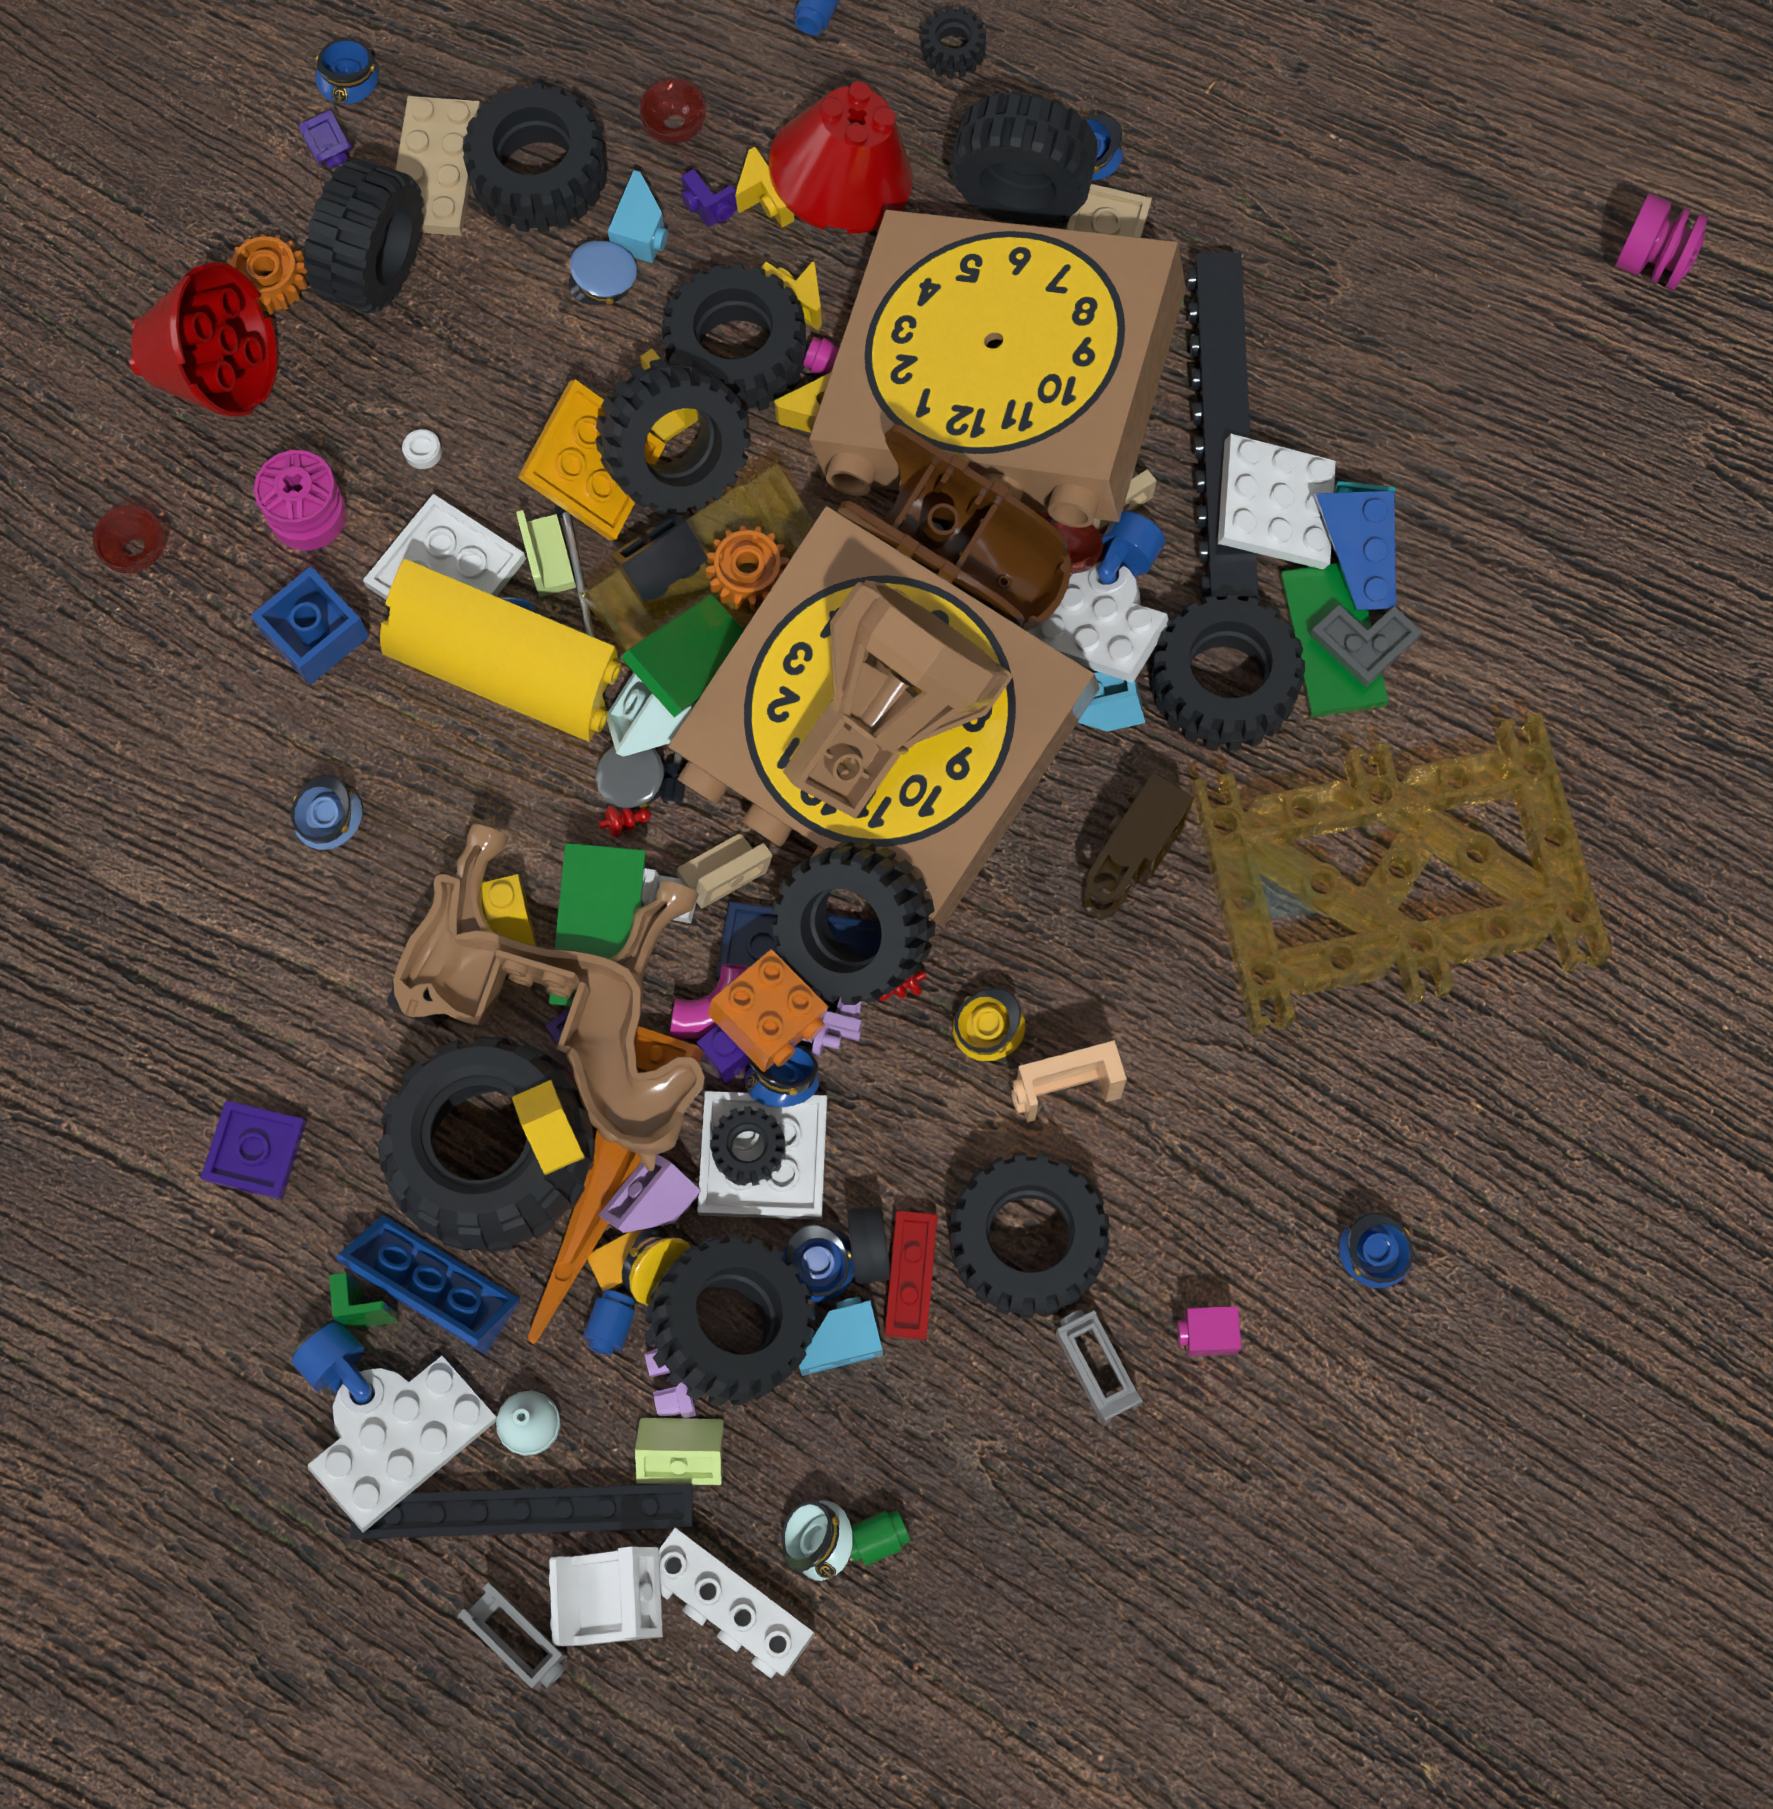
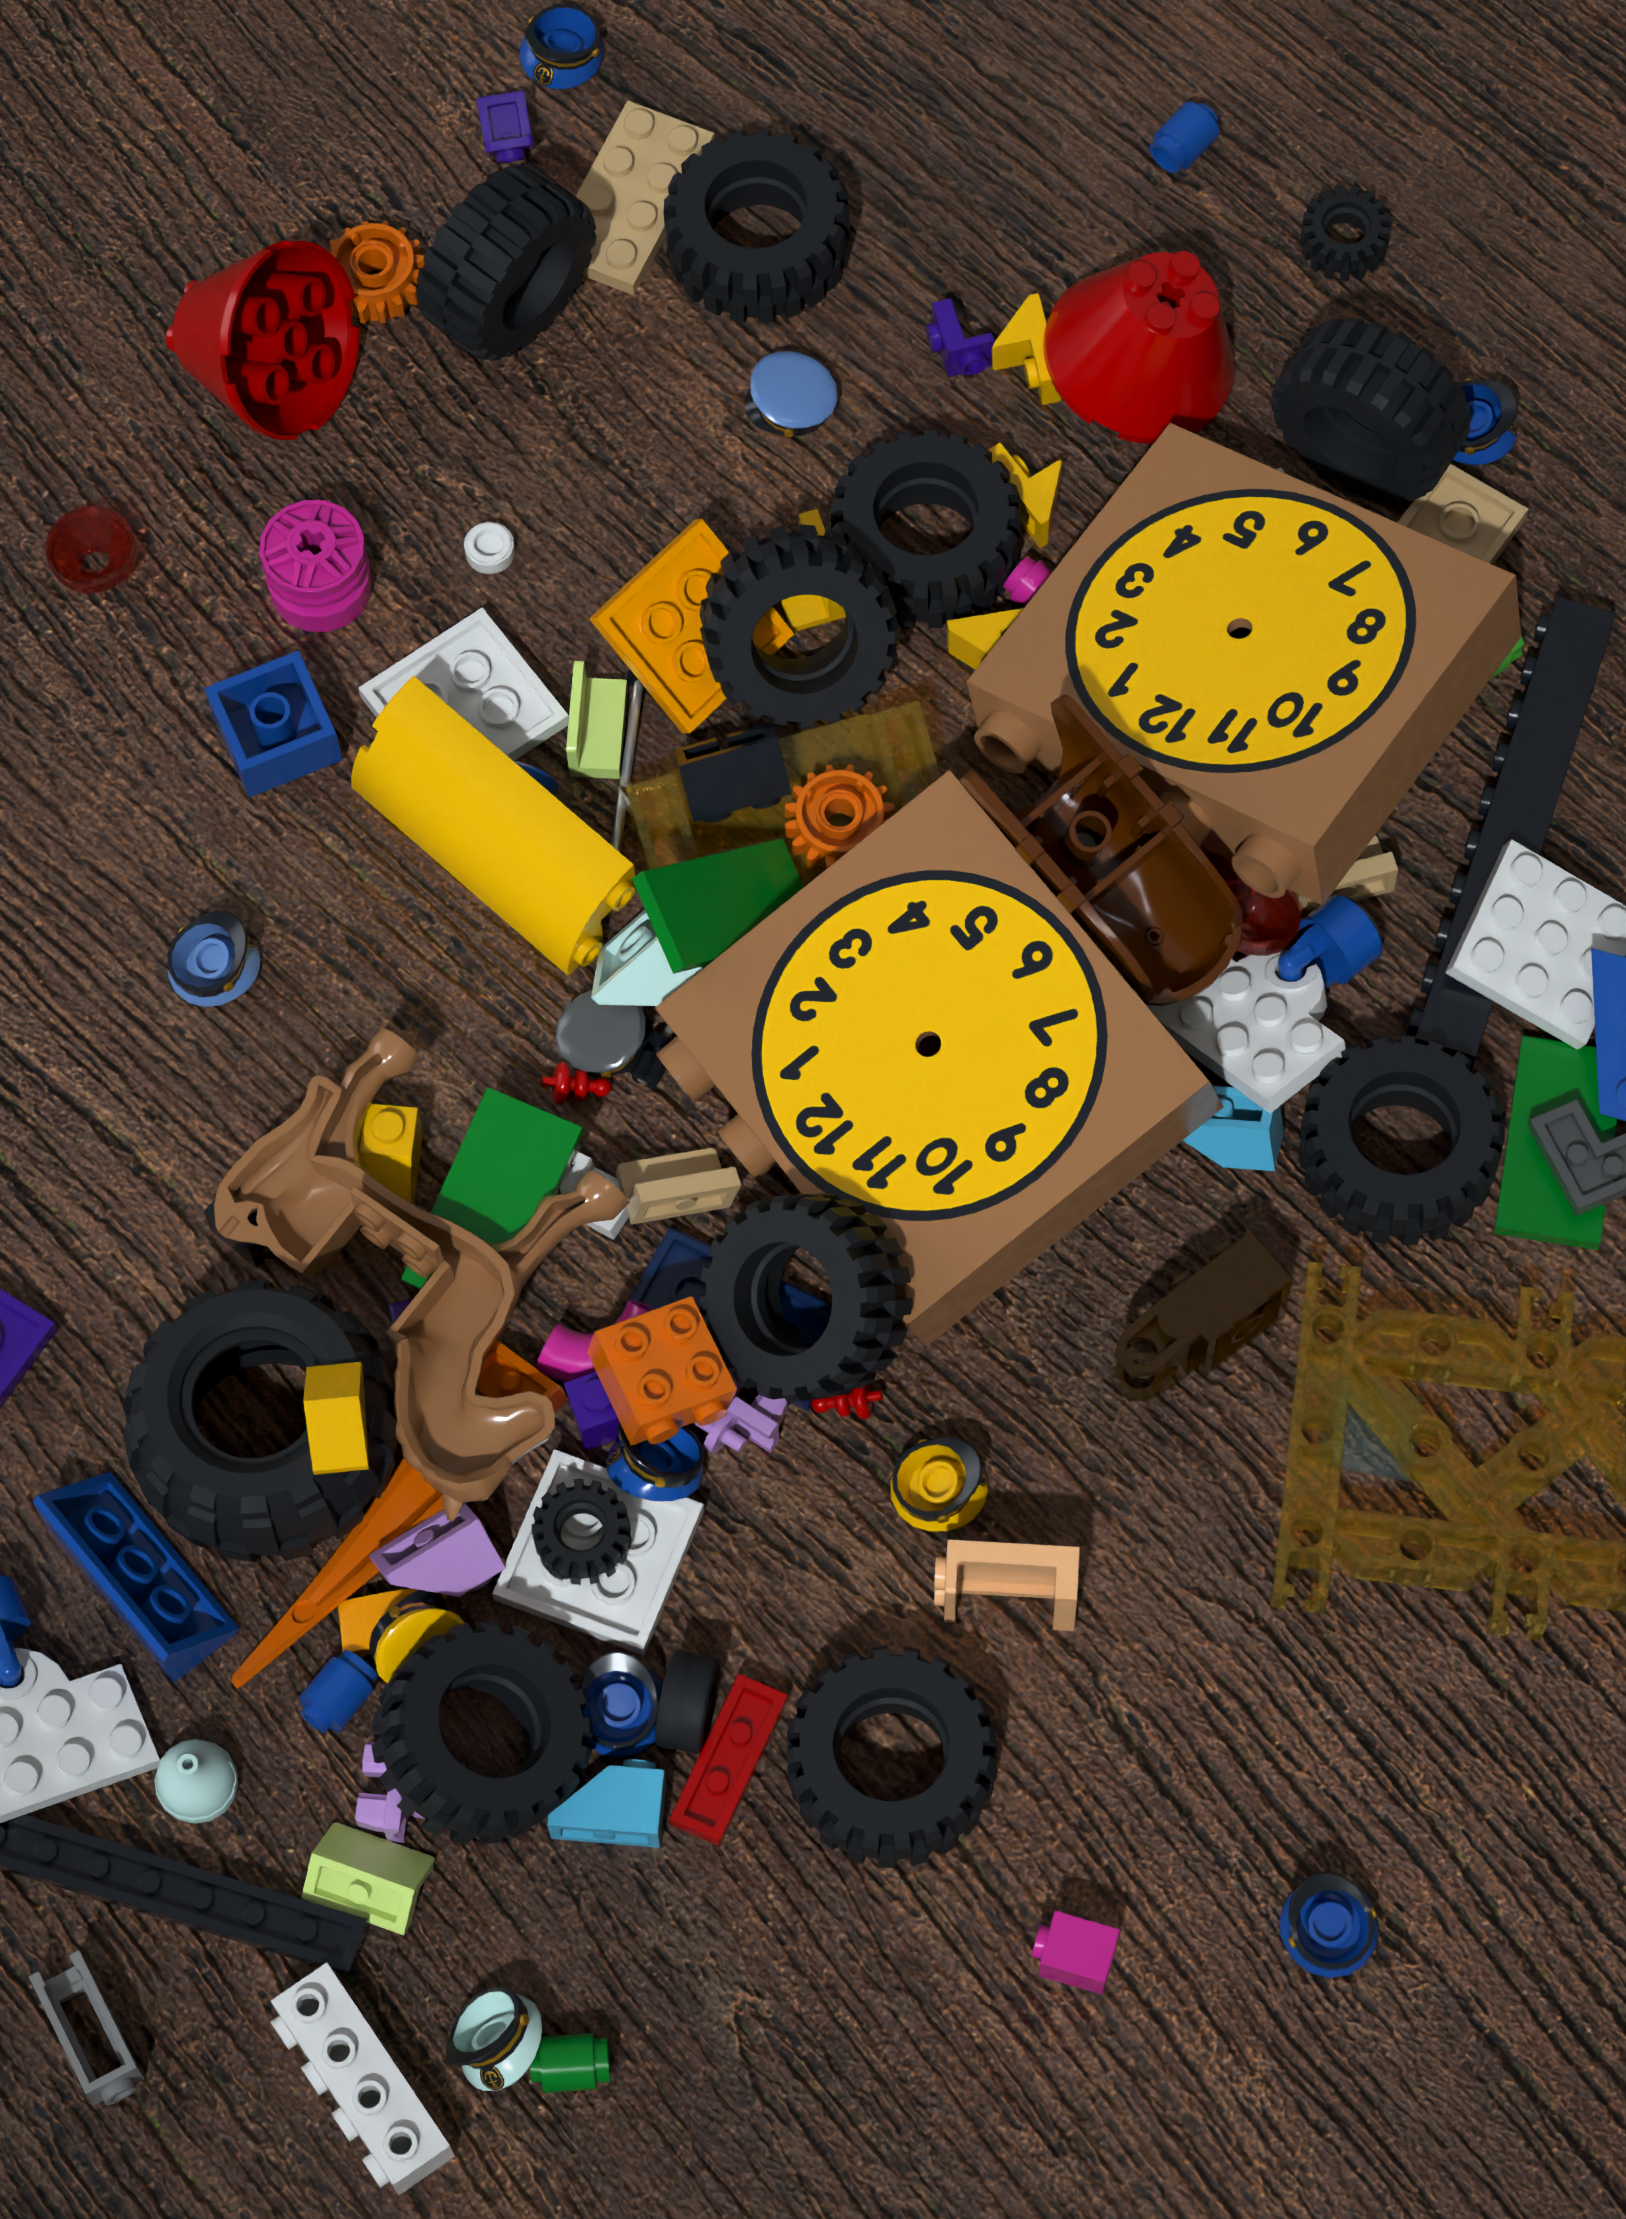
camera: 20 degrees right, 5 degrees down
green panel [329,1273,399,1330] -> none
white panel [549,1547,663,1646] -> none
medium azure slope [608,170,668,263] -> none
clear red piece [639,79,706,143] -> none
medium nougat plate [783,580,1012,819] -> none
light grey window [1055,1309,1143,1425] -> none

